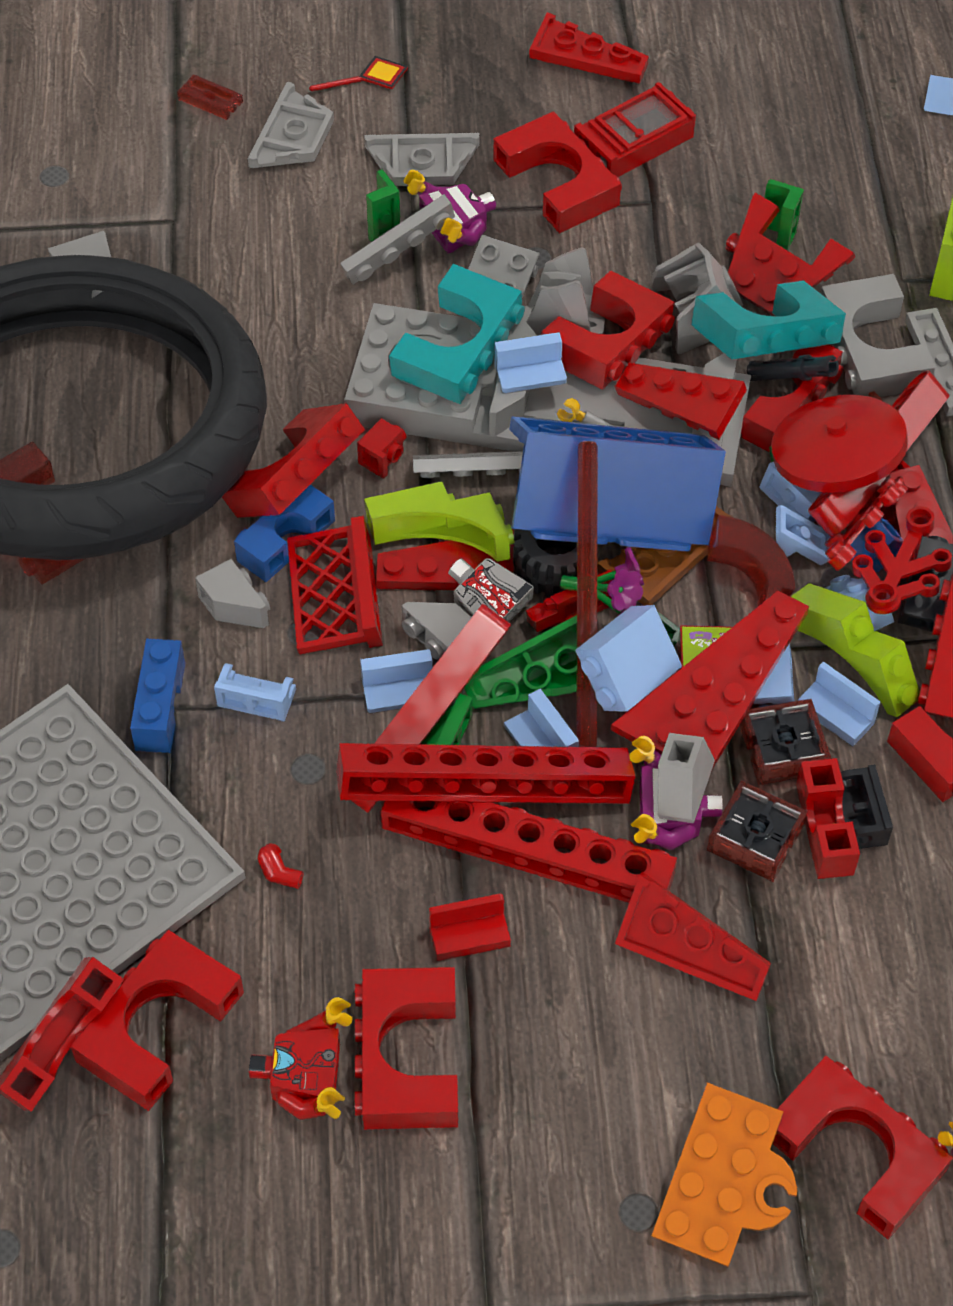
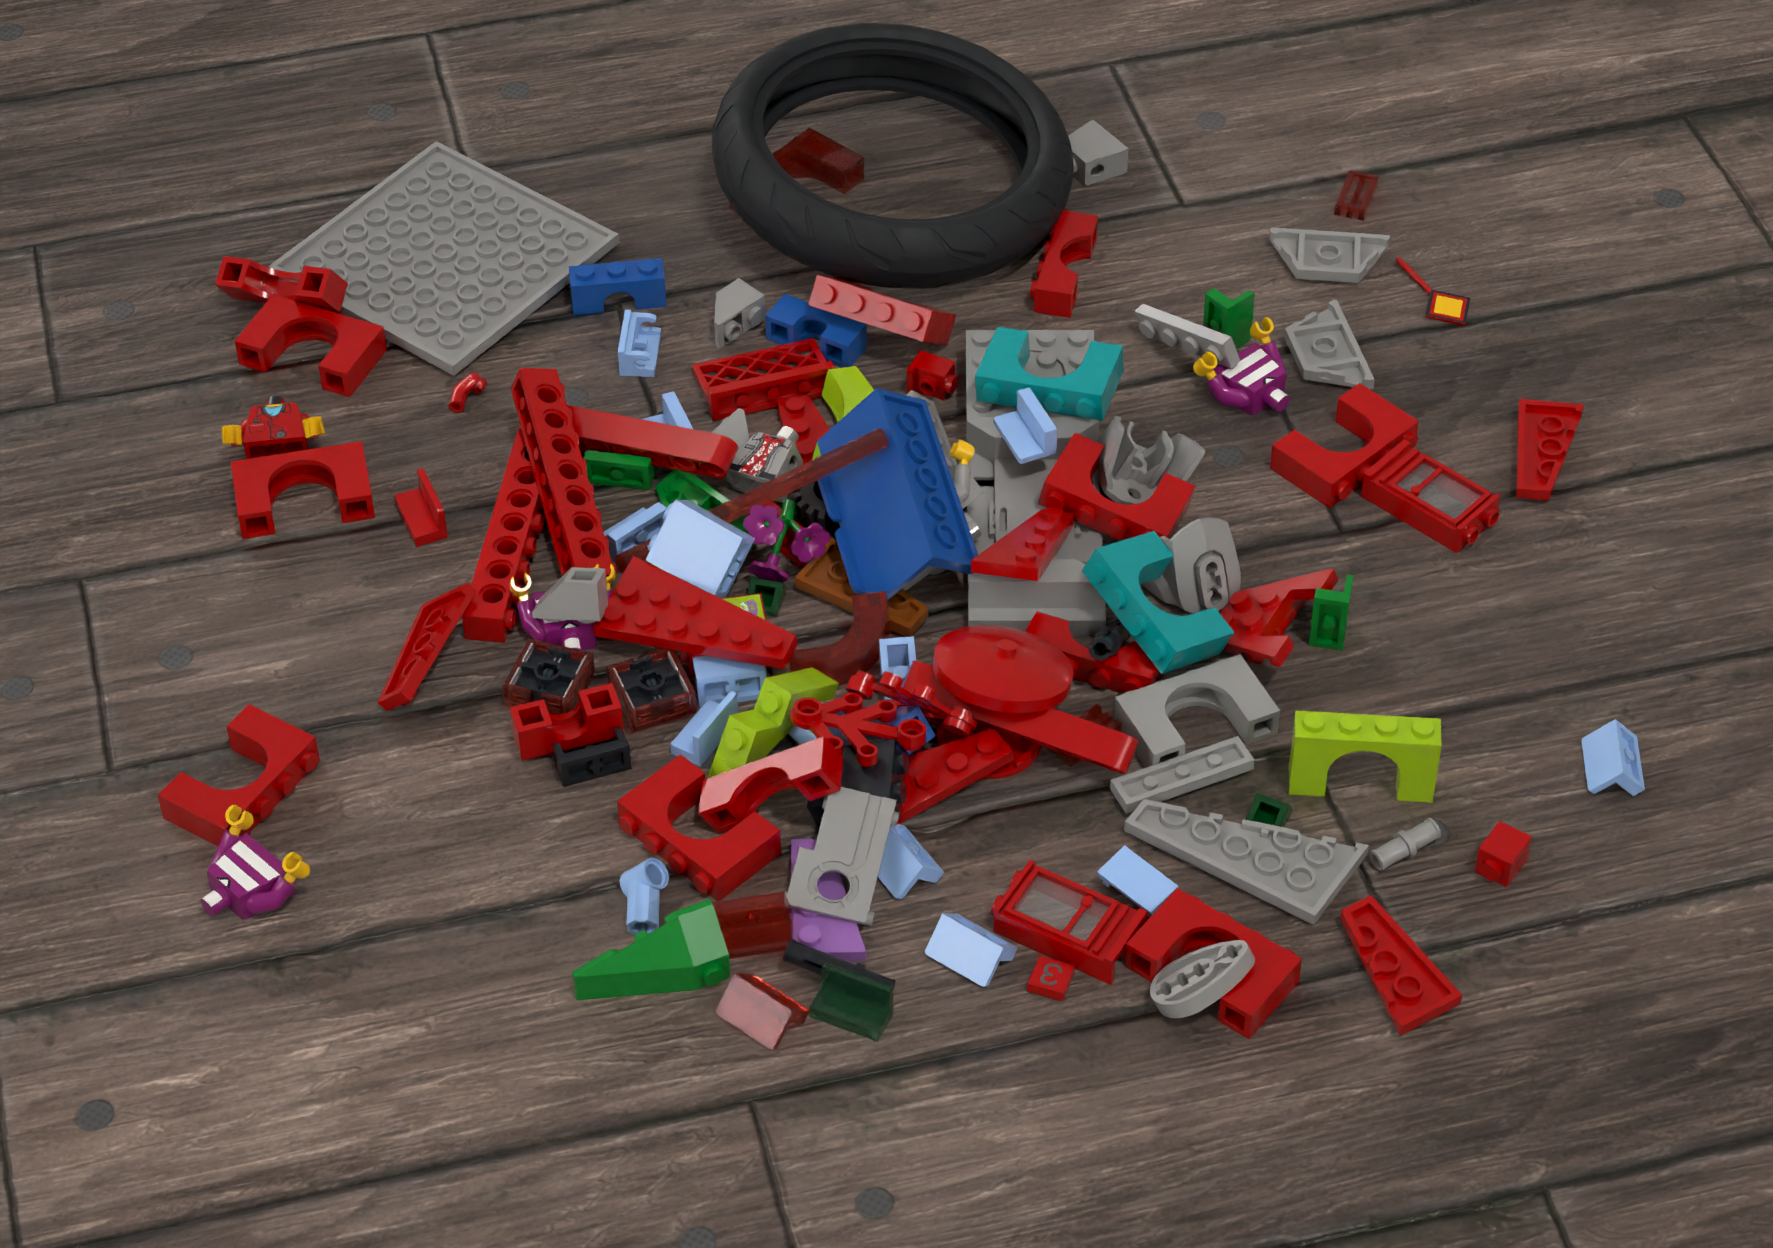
camera: 80 degrees right, 10 degrees down
light grey hinge [468,235,540,298] -> none
orange plate [651,1082,797,1267] -> none
none -> red arch [1030,210,1098,318]

